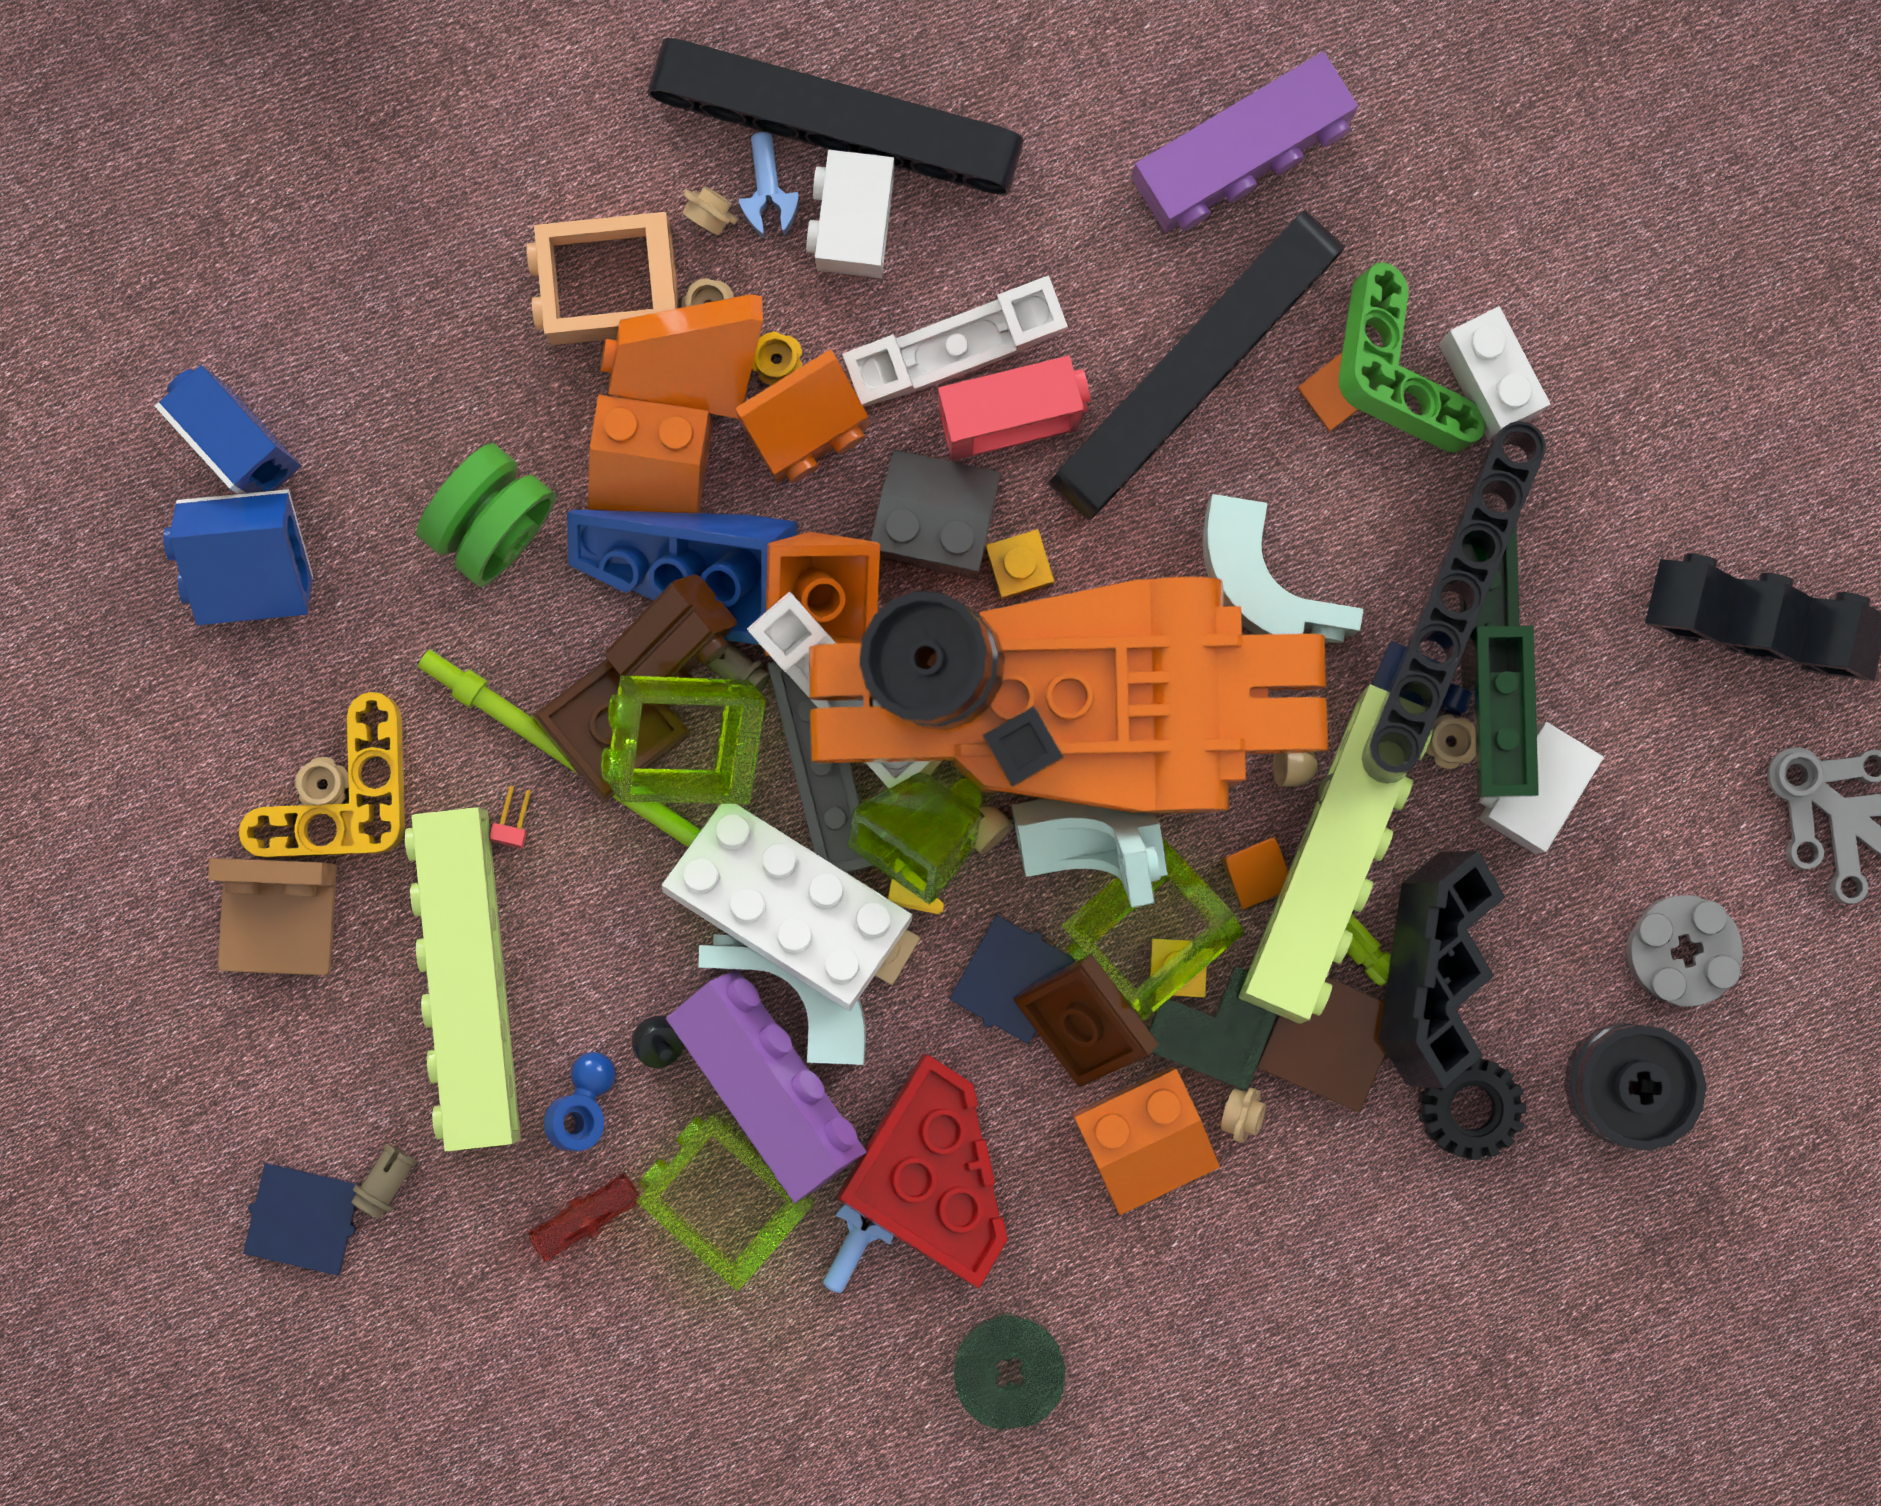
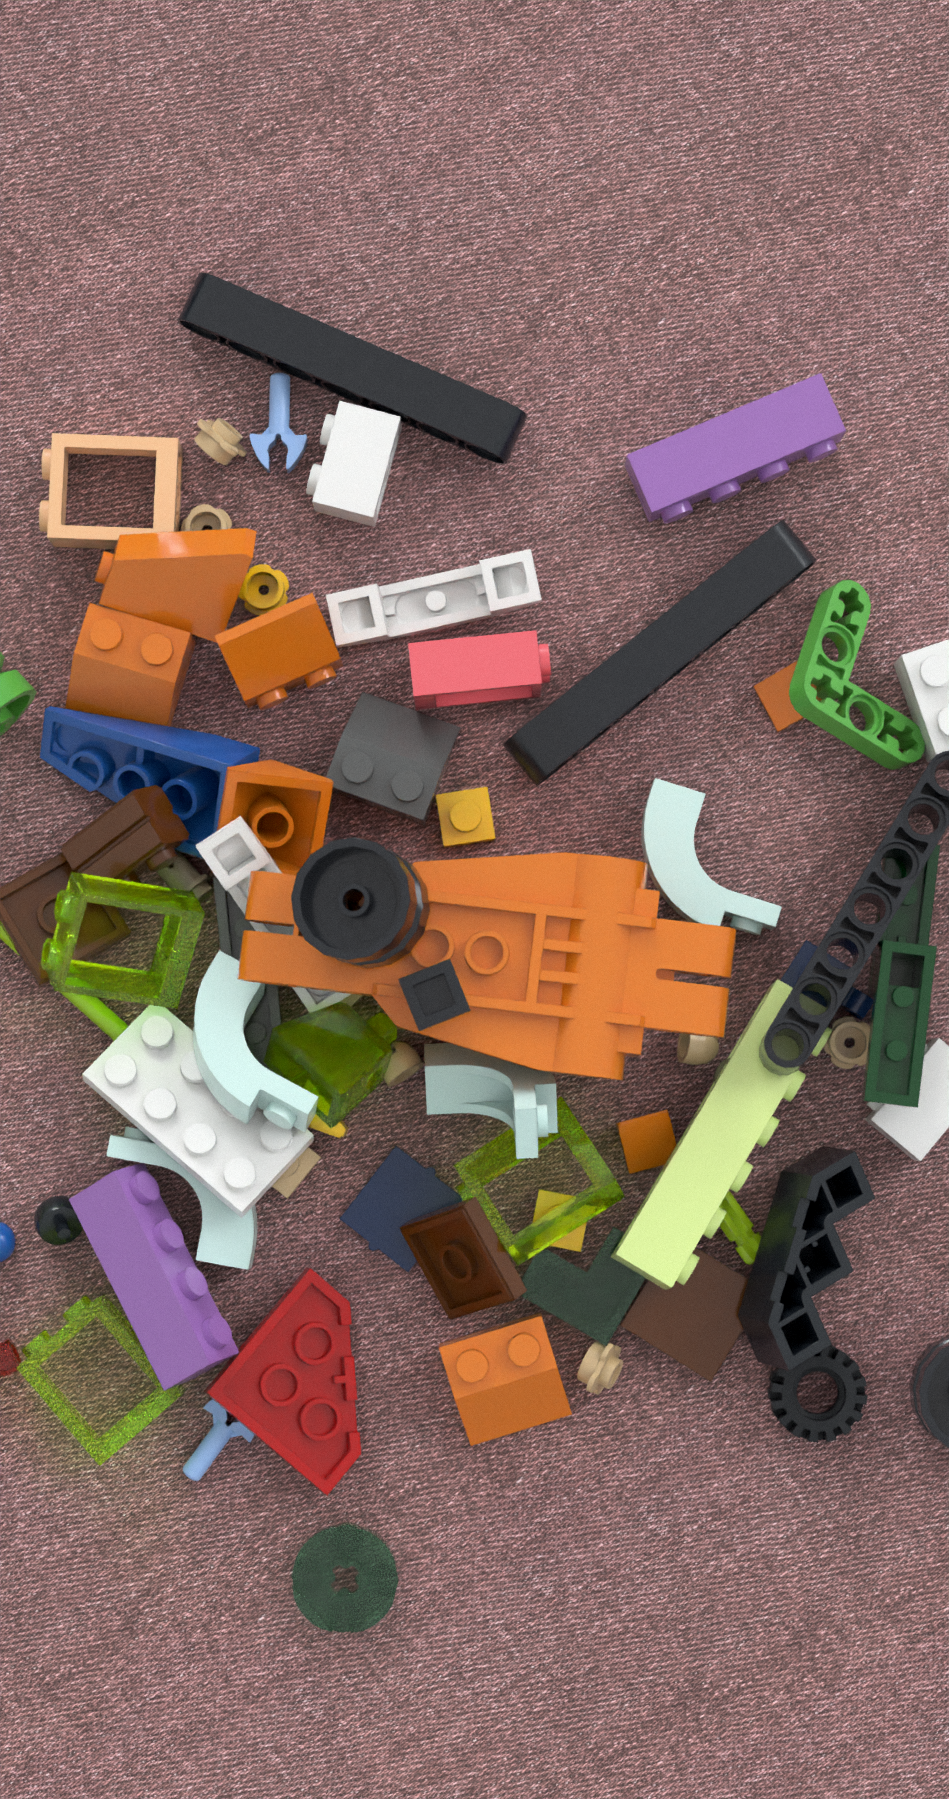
camera: 10 degrees right, 0 degrees up
none -> light aqua arch [193,950,319,1132]

